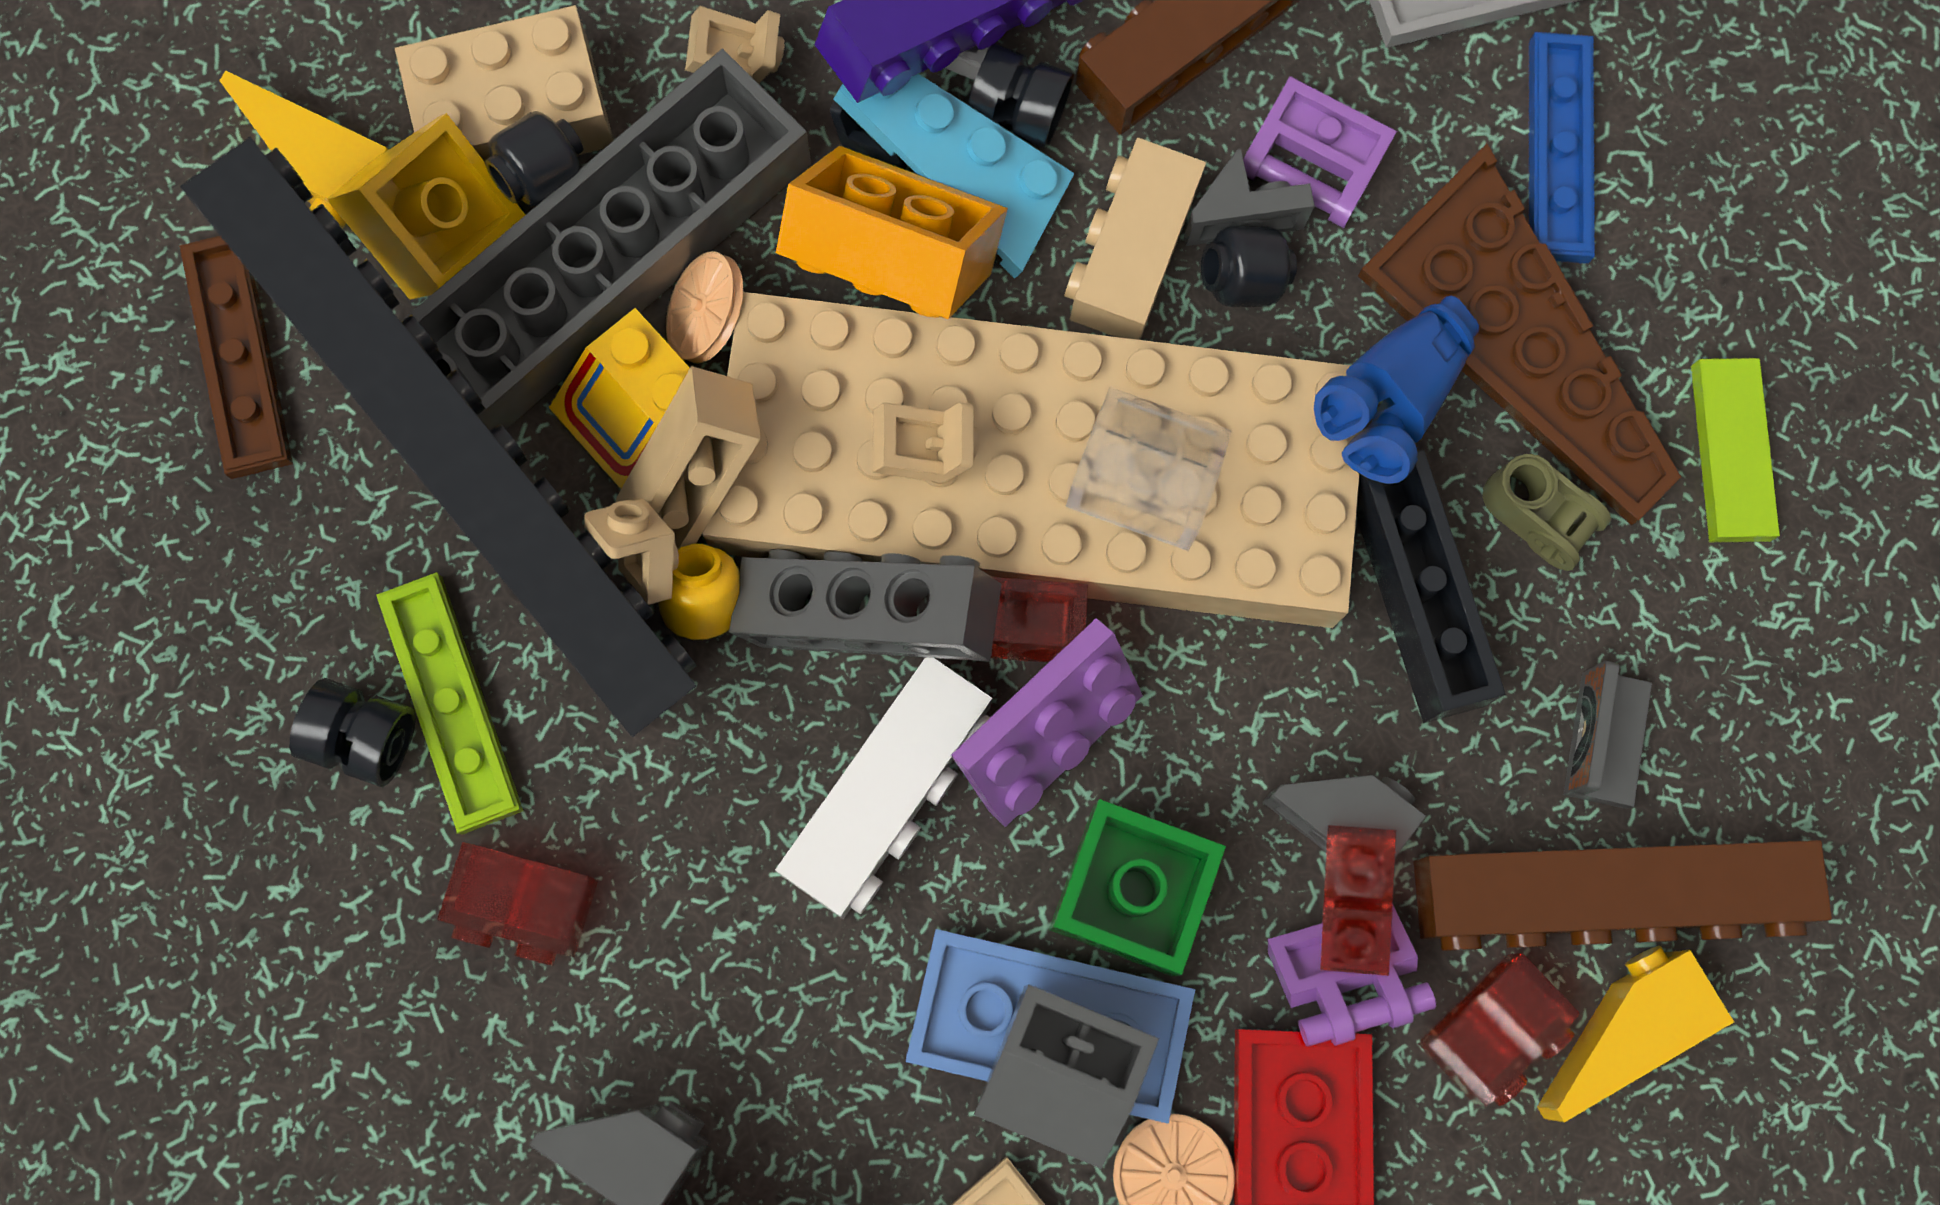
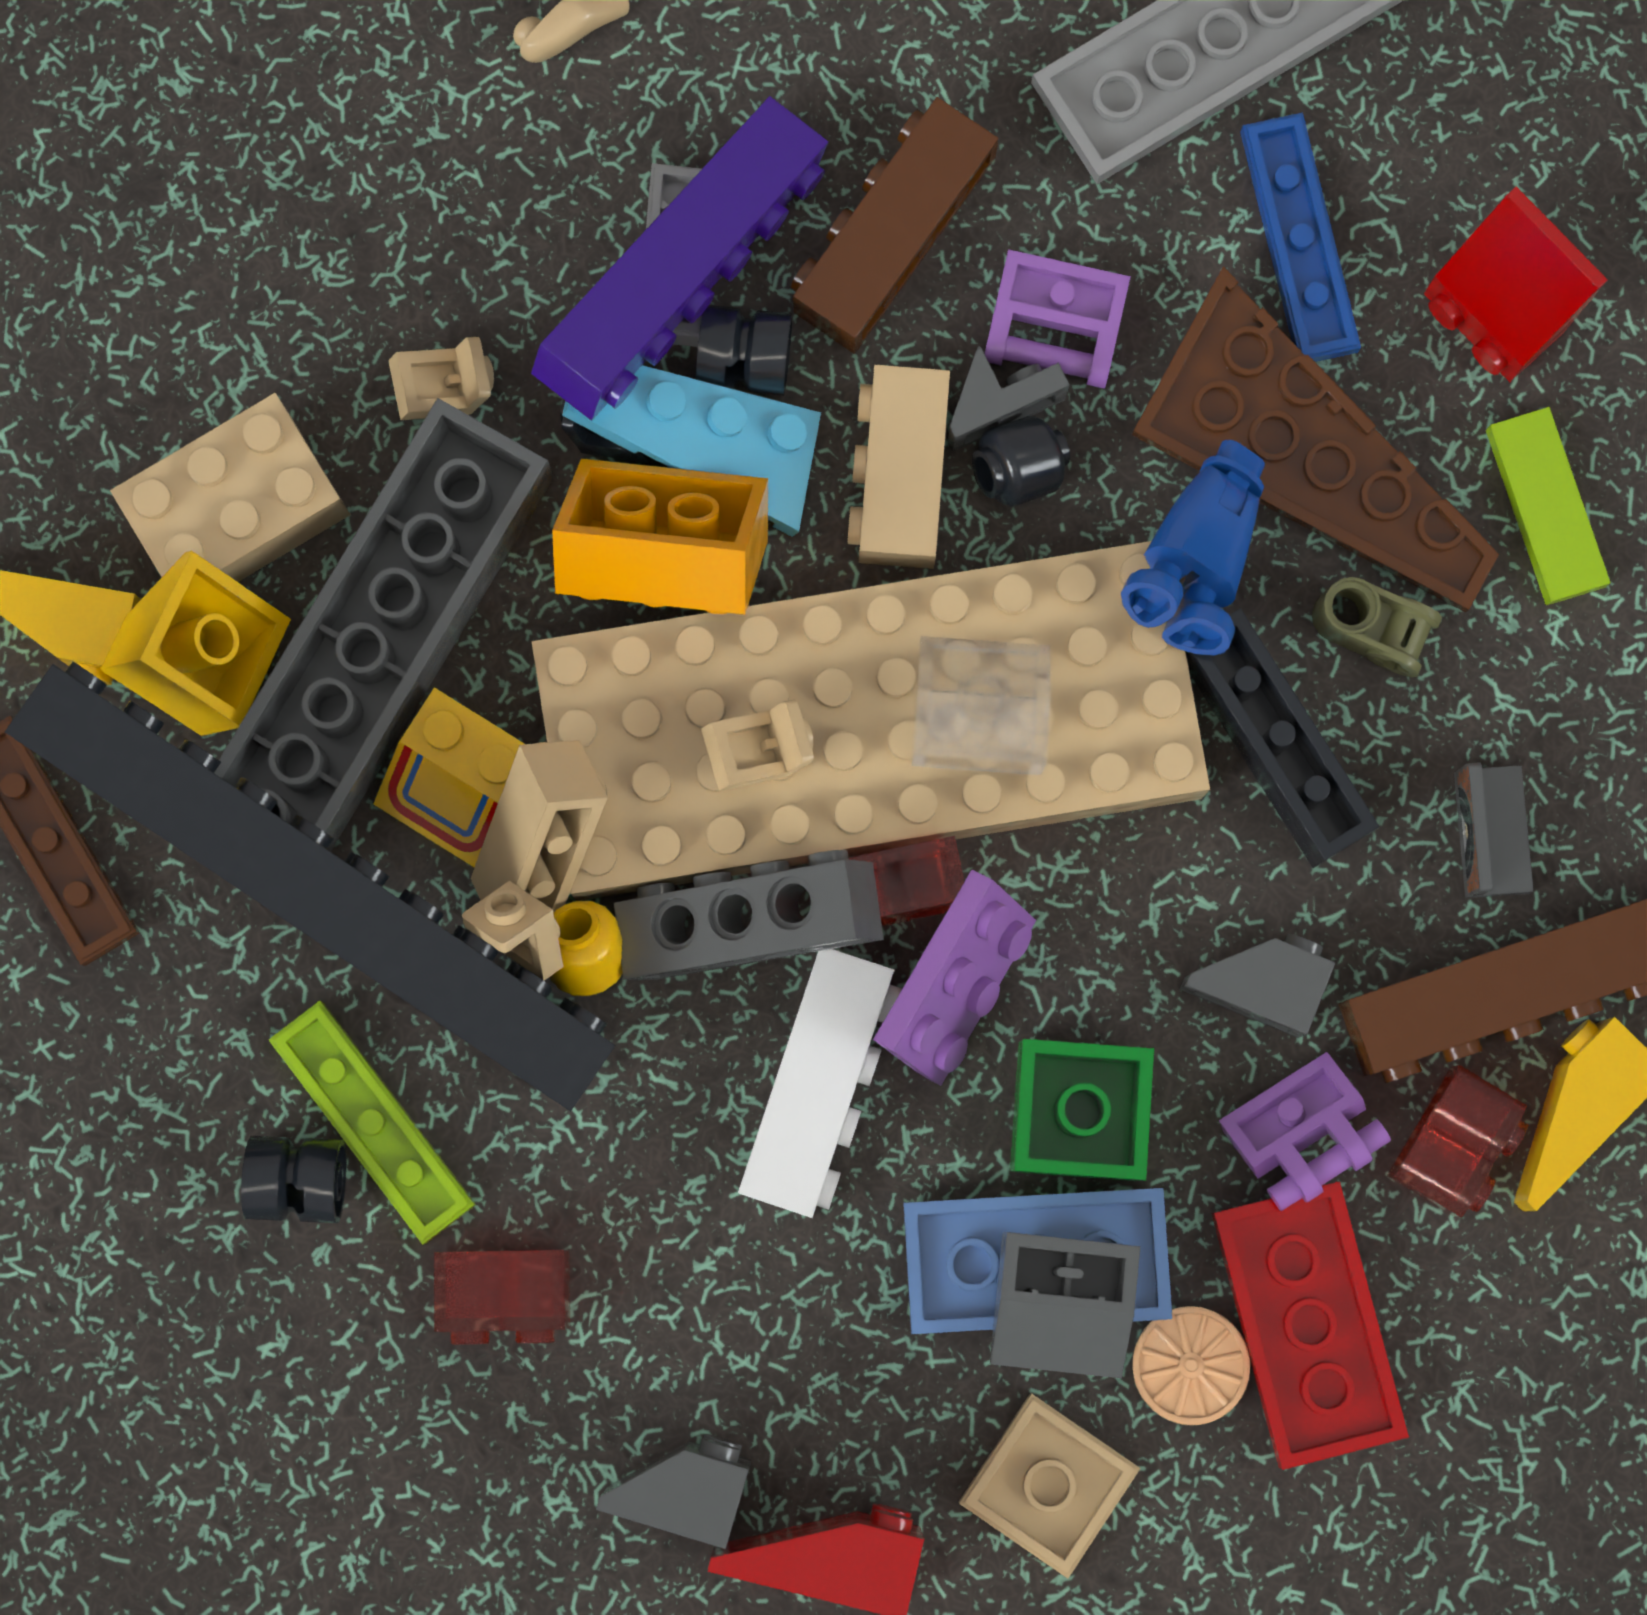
camera: 10 degrees left, 5 degrees up
black head [485,111,584,207] -> none
light nougat wheel [666,251,743,363] -> none
clear red slope [1320,825,1396,976] -> none
none -> red slope [1424,186,1608,382]

